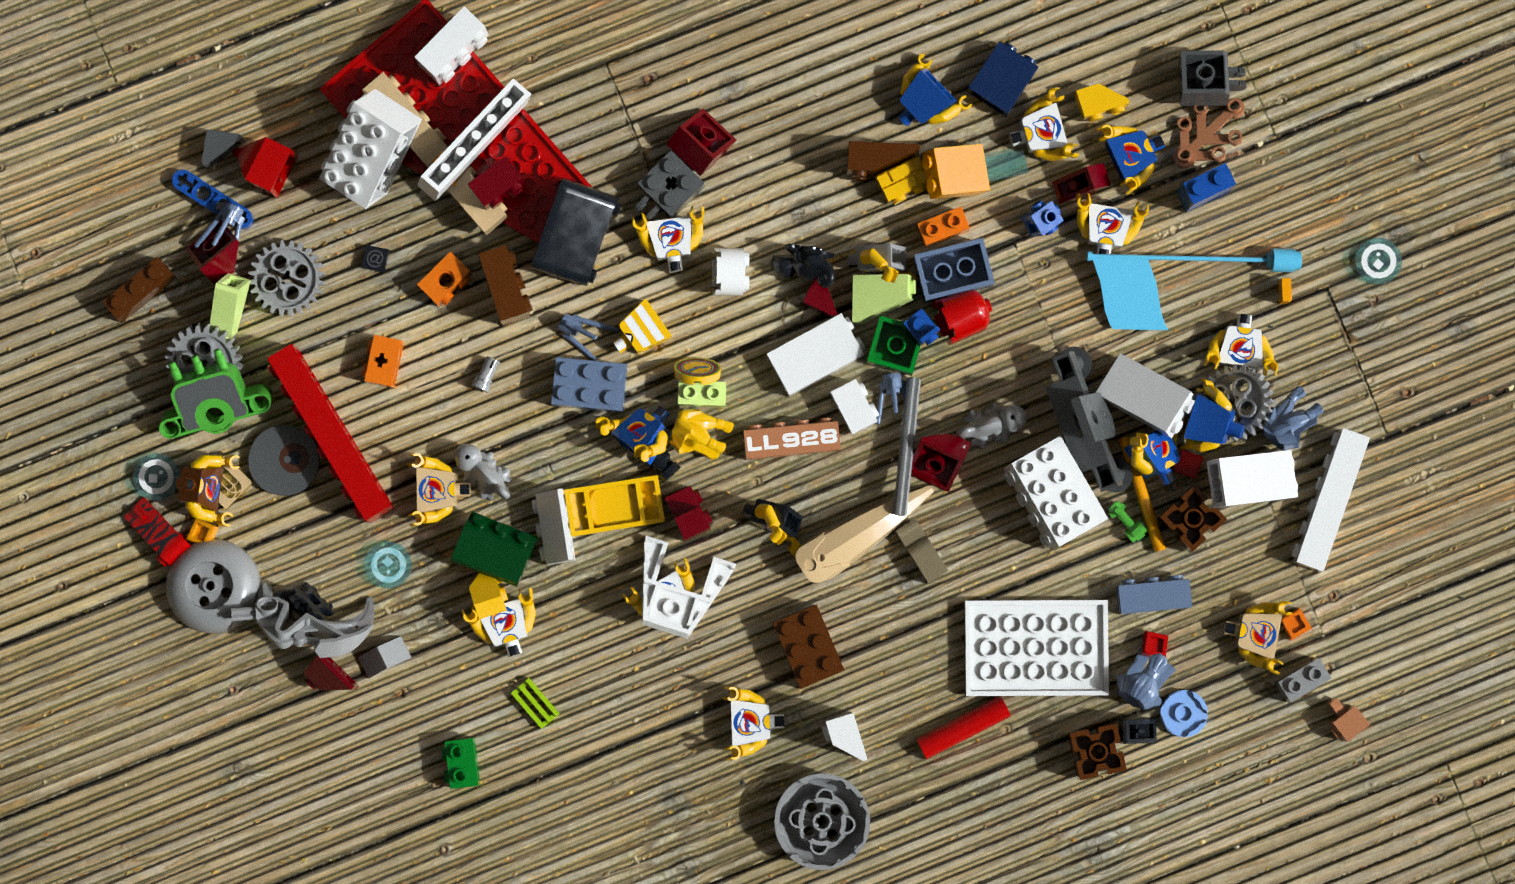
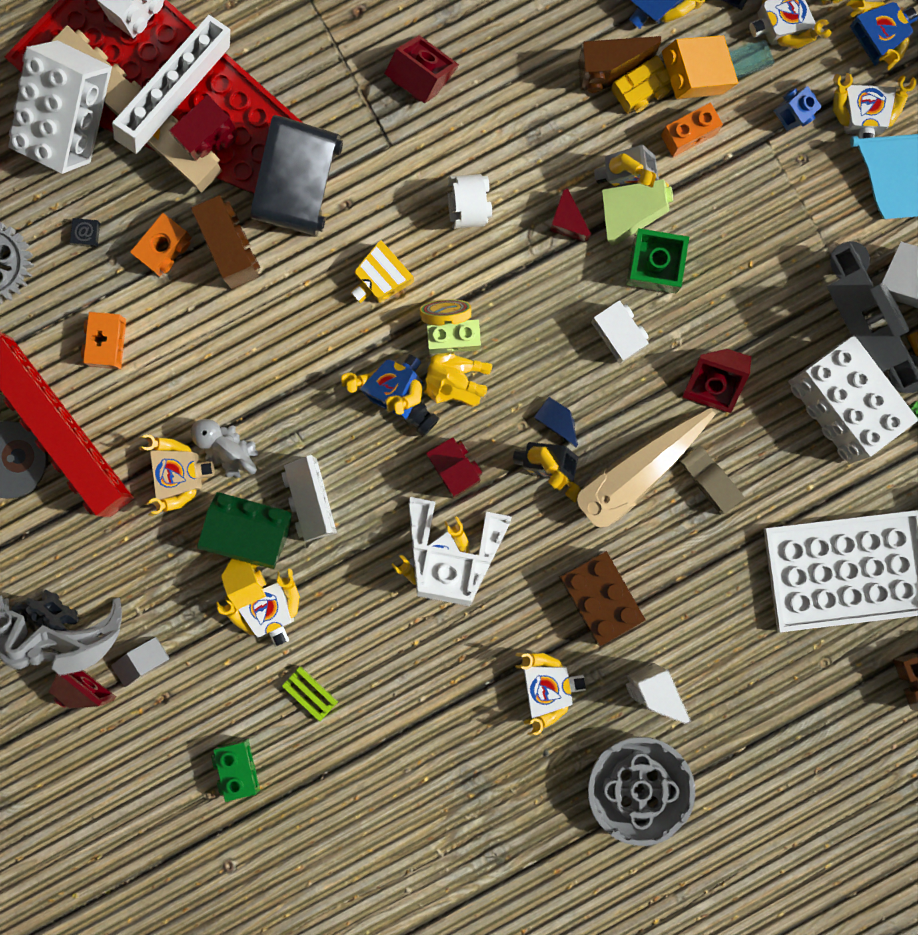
camera: 10 degrees left, 0 degrees up
clear light blue tile [365,541,412,589] -> none
light grey pin [471,356,500,393] -> none
sand blue brick [551,357,628,413] -> none
sand blue plant [558,313,620,361] -> none
yellow slope [564,475,665,537] -> none
torso [631,206,705,273] -> none
dark grey hinge [635,151,705,222] -> none
nougat brick [743,418,841,460] -> none
white brick [767,313,866,397] -> none
black animal [771,243,835,288] -> none
sand blue plant [876,373,917,427] -> none
light grey axle [893,377,921,516] -> none
blue bracket [903,309,940,346] -> none
sand blue brick [913,238,995,304] -> none
red brick [915,696,1011,760] -> none
red cylinder [932,290,992,345] -> none
light grey animal [956,403,1027,449] -> none
dark red slope [1052,163,1111,204] -> none
none -> dark blue slope [534,397,578,447]

